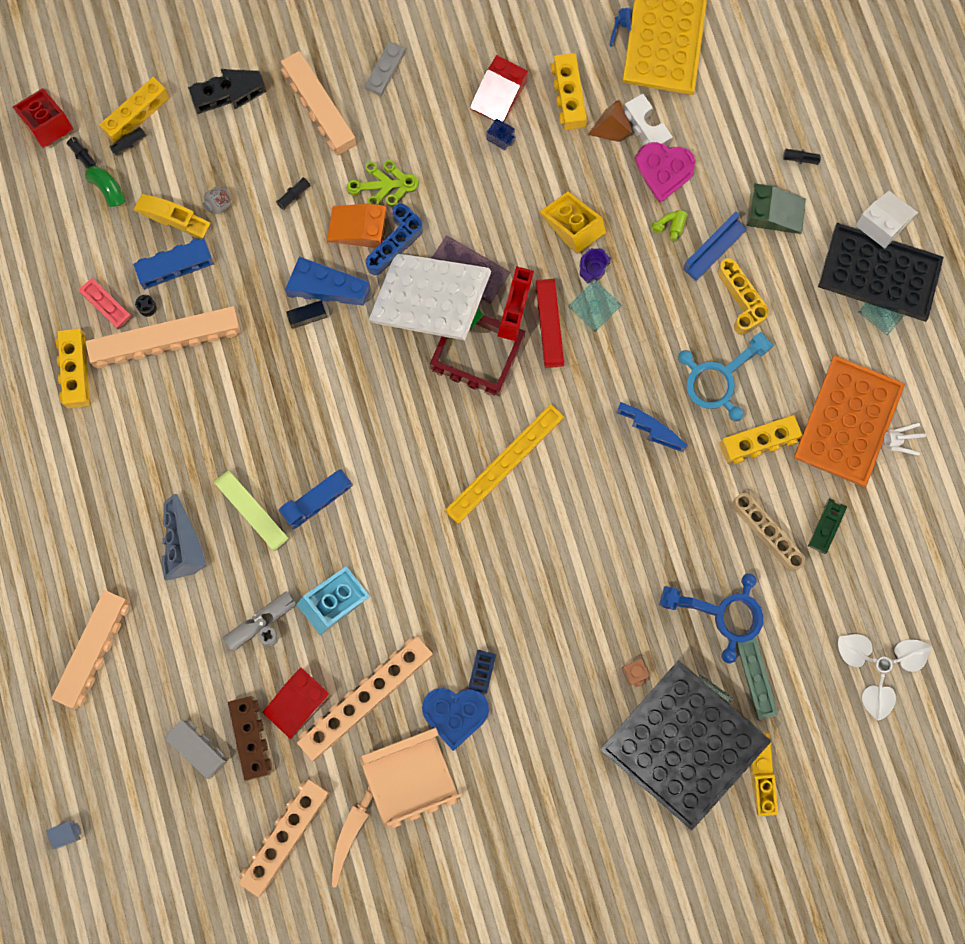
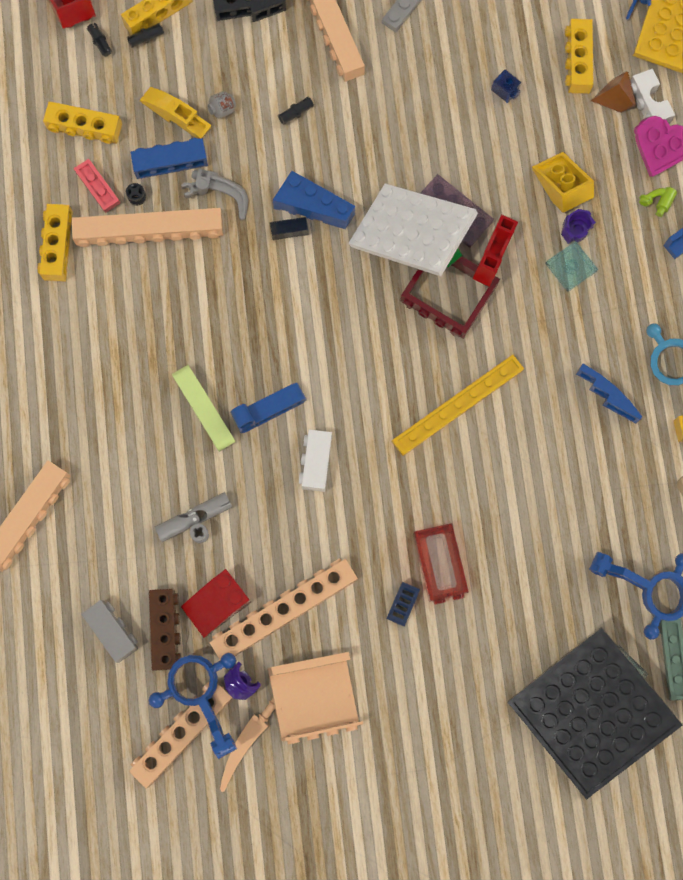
camera: 10 degrees right, 0 degrees up
green cylinder [85,166,126,207] -> none
sand blue wedge [162,494,205,580] -> none
medium azure slope [296,567,370,635] -> none
orange slope [327,204,387,248] -> none
lime plant [347,160,418,207] -> none
blue beam [366,203,423,276] -> none
blue plate [422,688,489,751] -> none
slope [470,55,528,125] -> none
red beam [536,278,564,368] -> none
nougat brick [621,659,650,687] -> none
yellow slope [750,732,778,817] -> none
none -> yellow brick [43,101,122,144]
none -> blue piece [148,653,237,759]
none -> light grey piece [181,168,248,221]
none -> dark purple hair [224,662,262,700]
none -> white brick [299,430,332,492]
none -> clear red piece [413,523,469,605]

